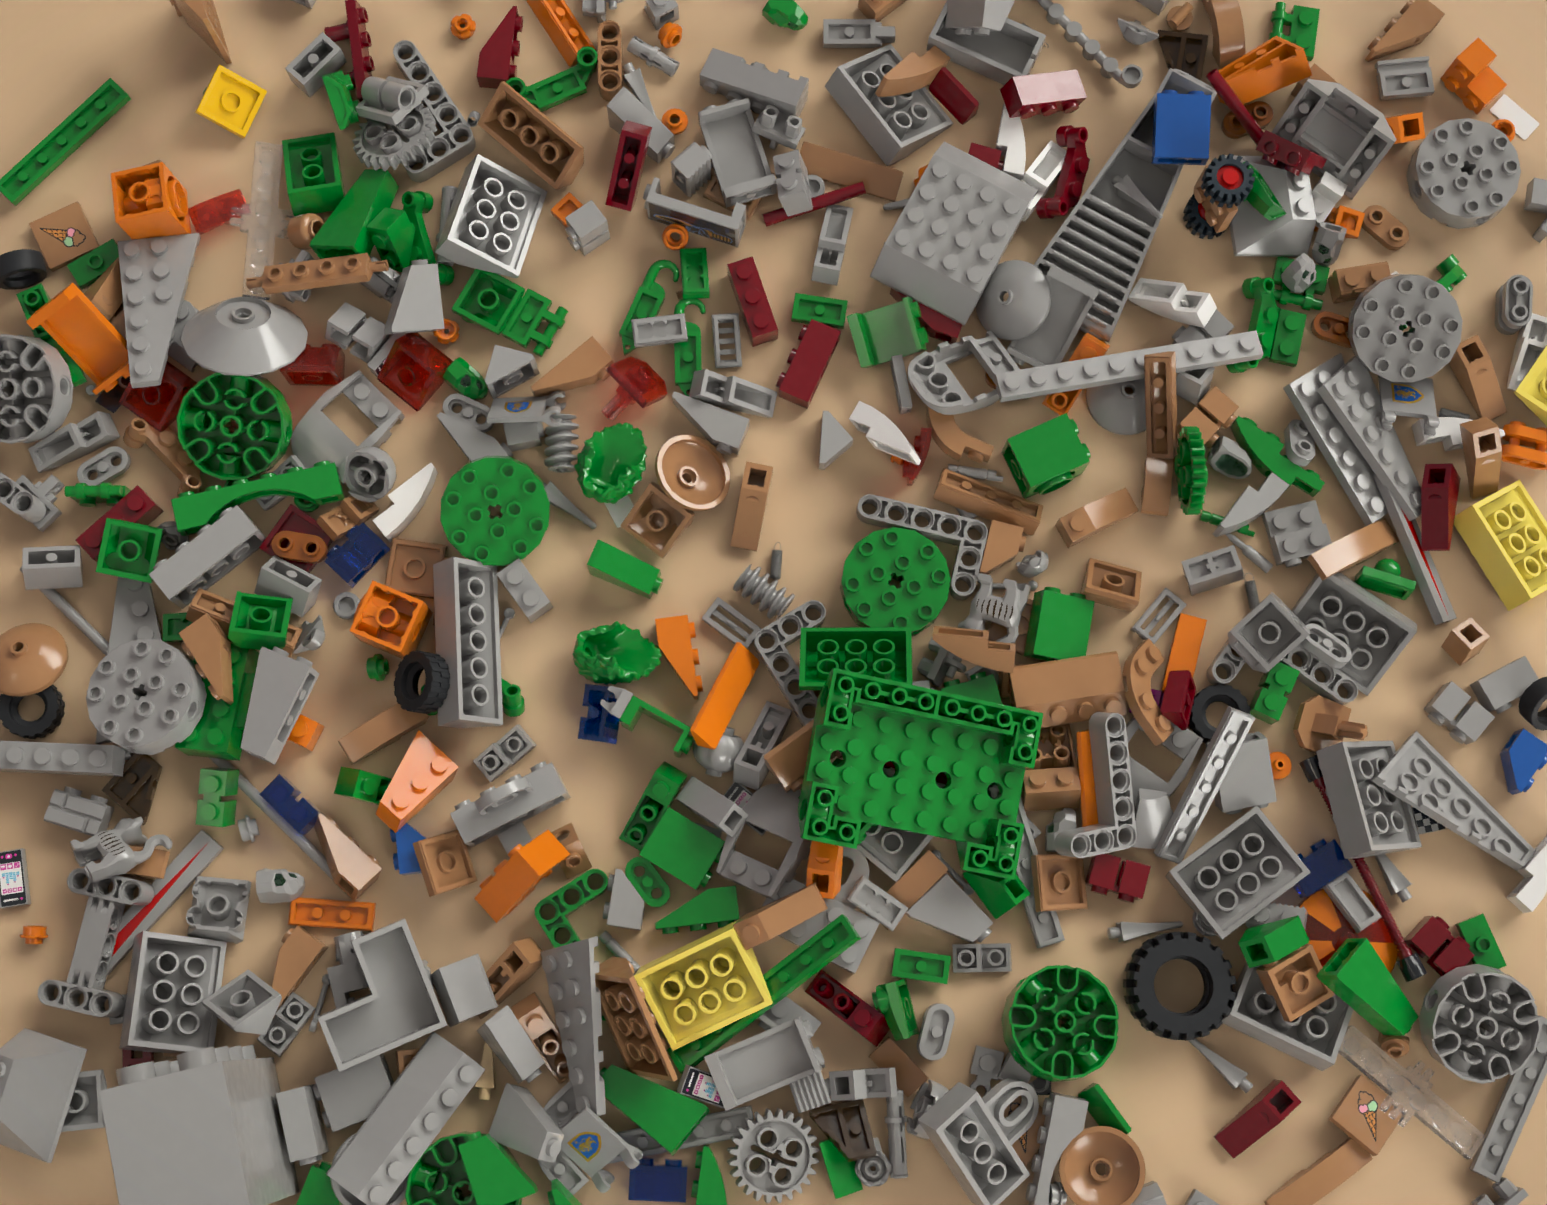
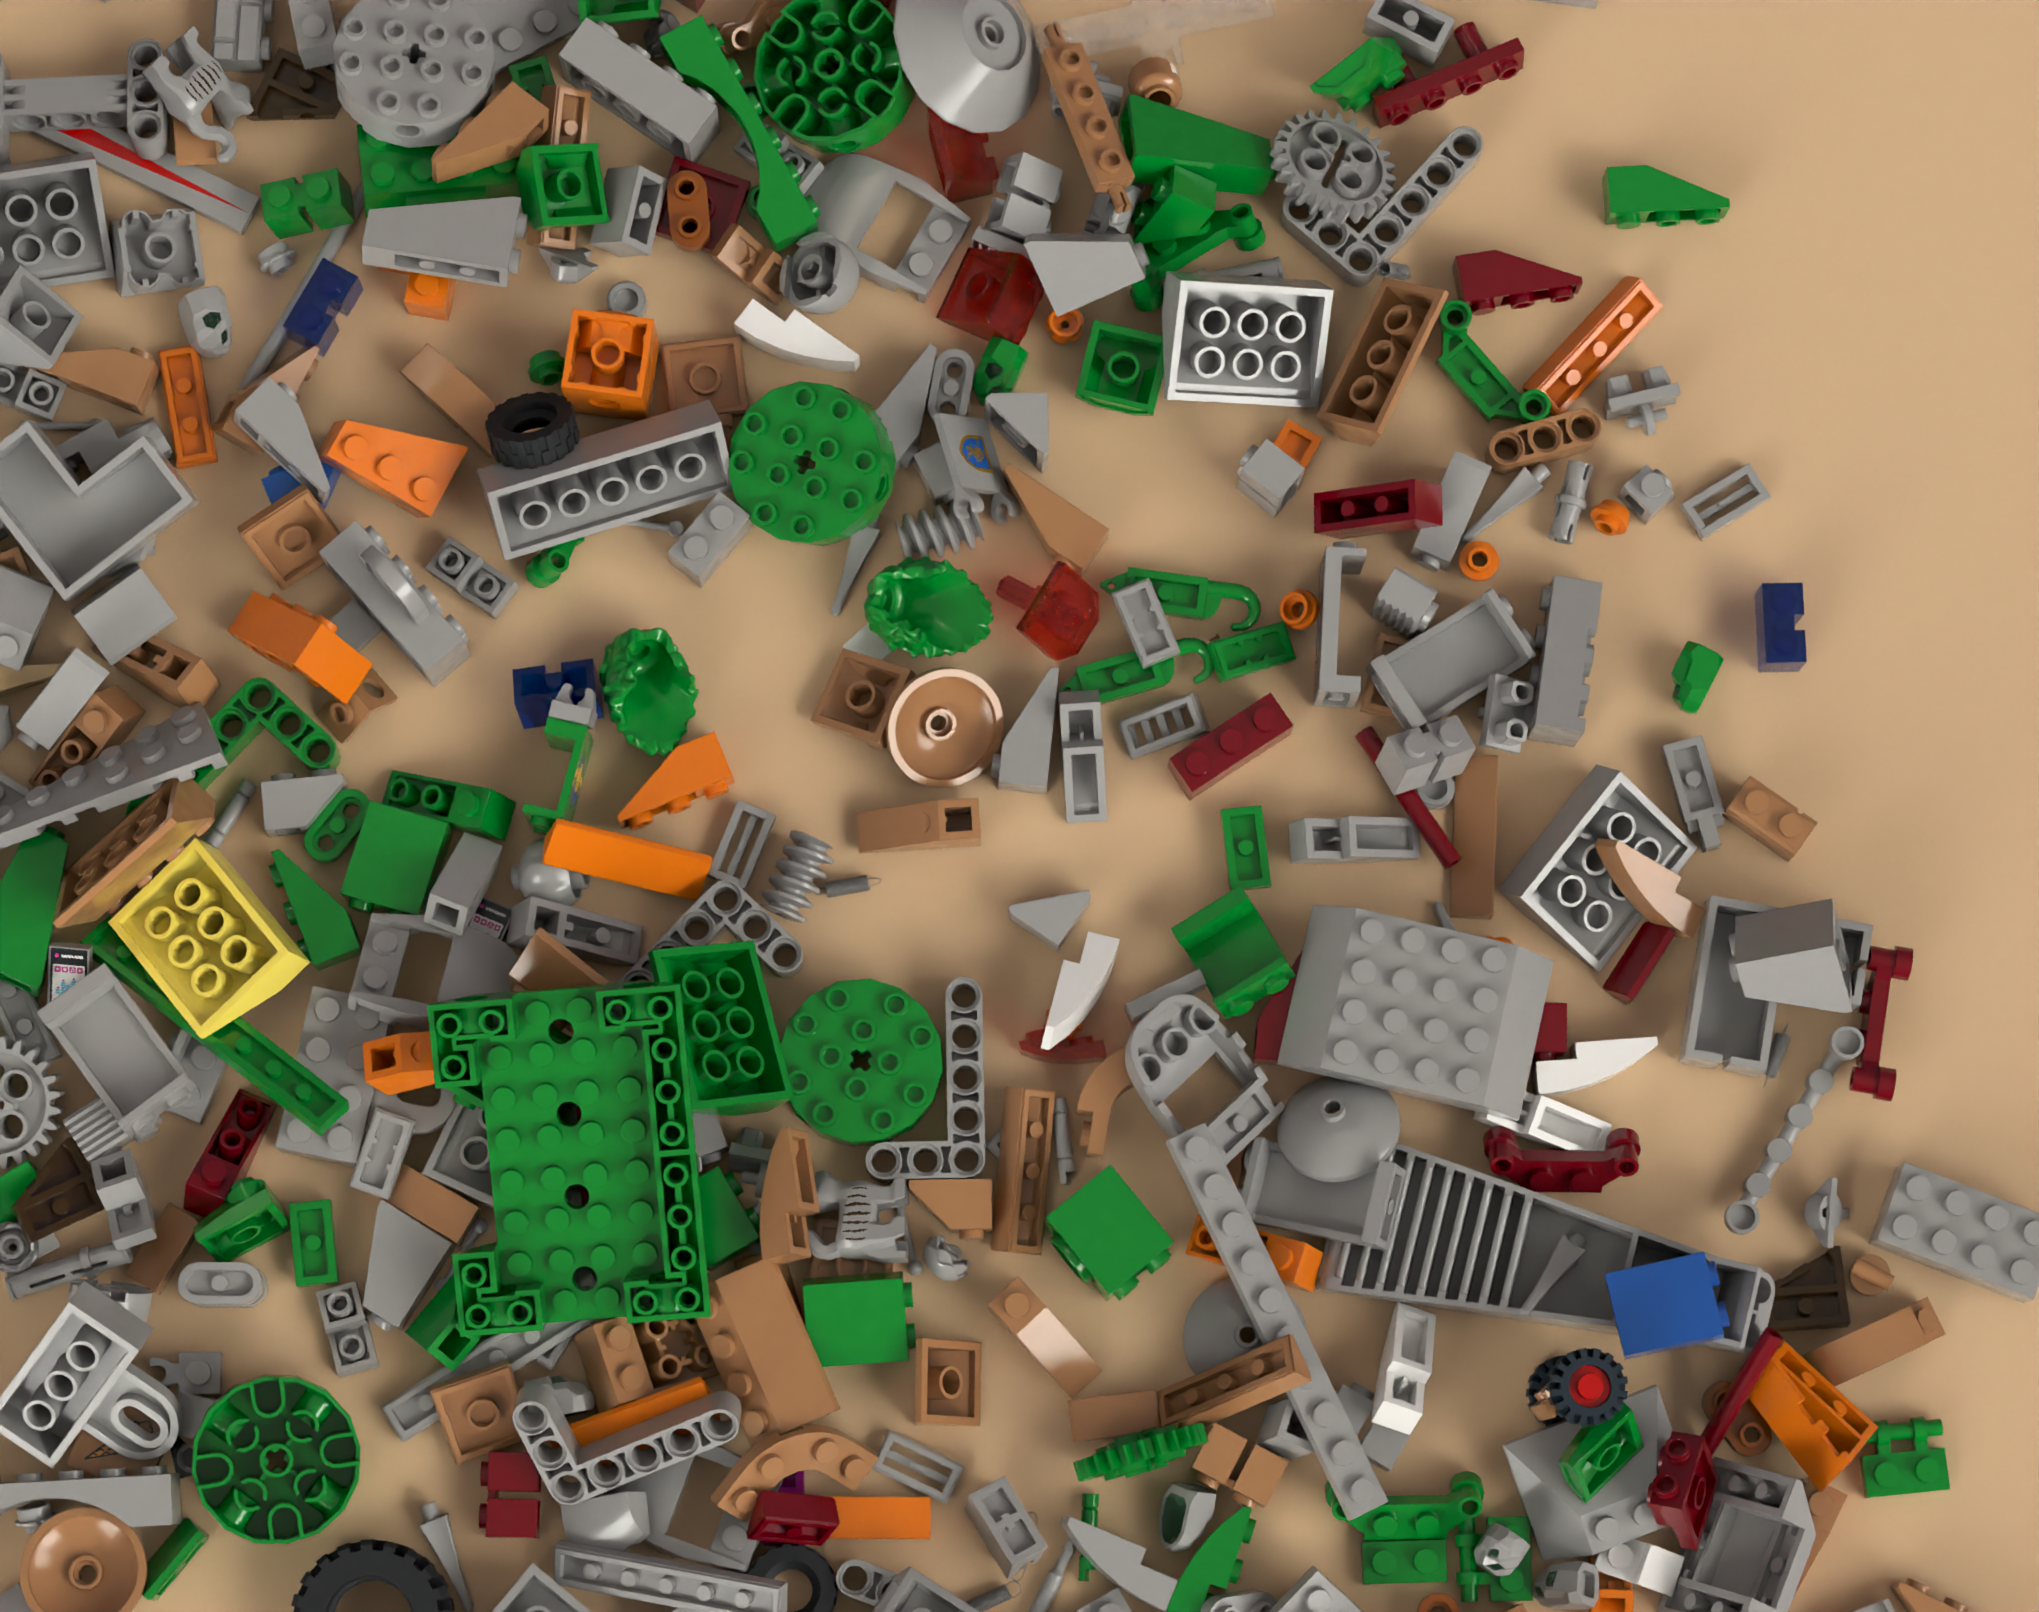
camera: 75 degrees right, 0 degrees up
orange plate [20,925,48,944] -> none
green slope [282,132,345,217] -> none
clear blue brick [324,522,390,588] -> none
green slope [334,767,392,805] -> none
light grey plate [355,76,429,126] -> none
orange plate [450,14,476,40] -> none
green plate [502,288,568,357] -> none
green slope [587,540,663,599] -> none
medium nougat slope [733,883,828,950] -> none
dark red brick [776,319,841,409] -> none
brick [1000,69,1087,119] -> none
none -> light grey slope [233,377,330,504]

